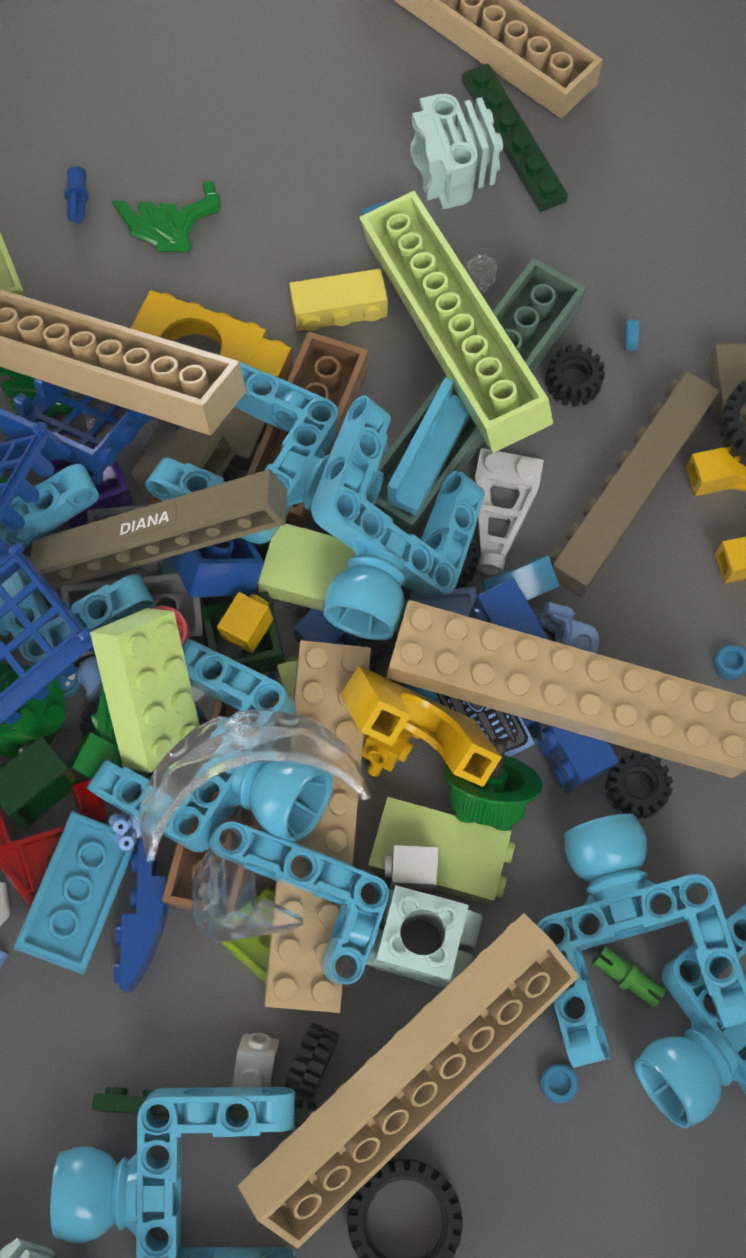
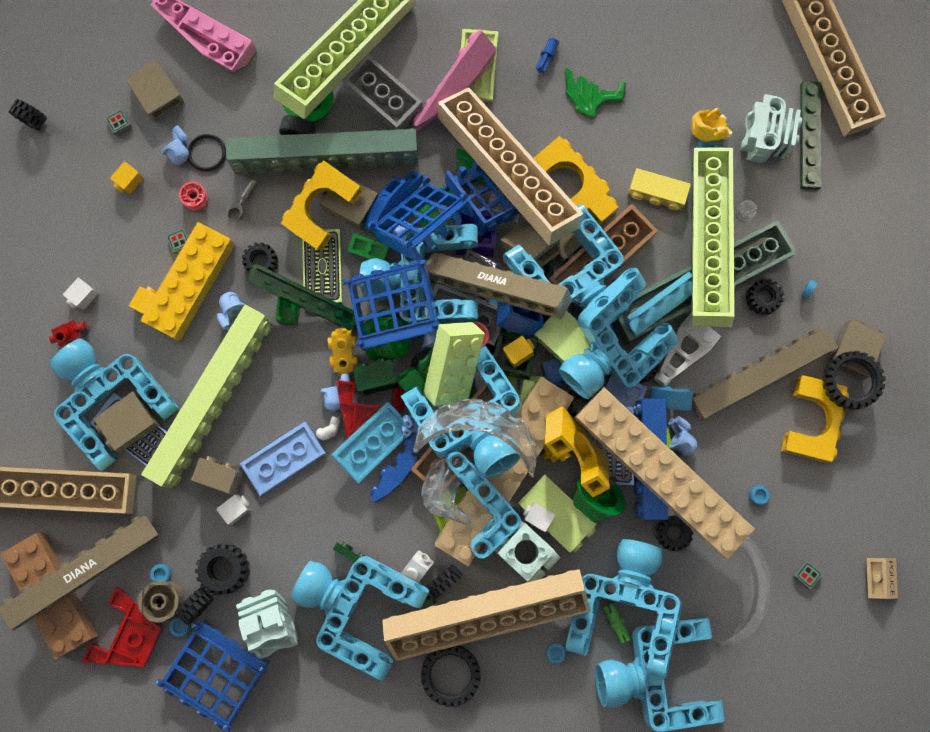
camera: 30 degrees right, 10 degrees up
none -> yellow hair [691,108,732,142]

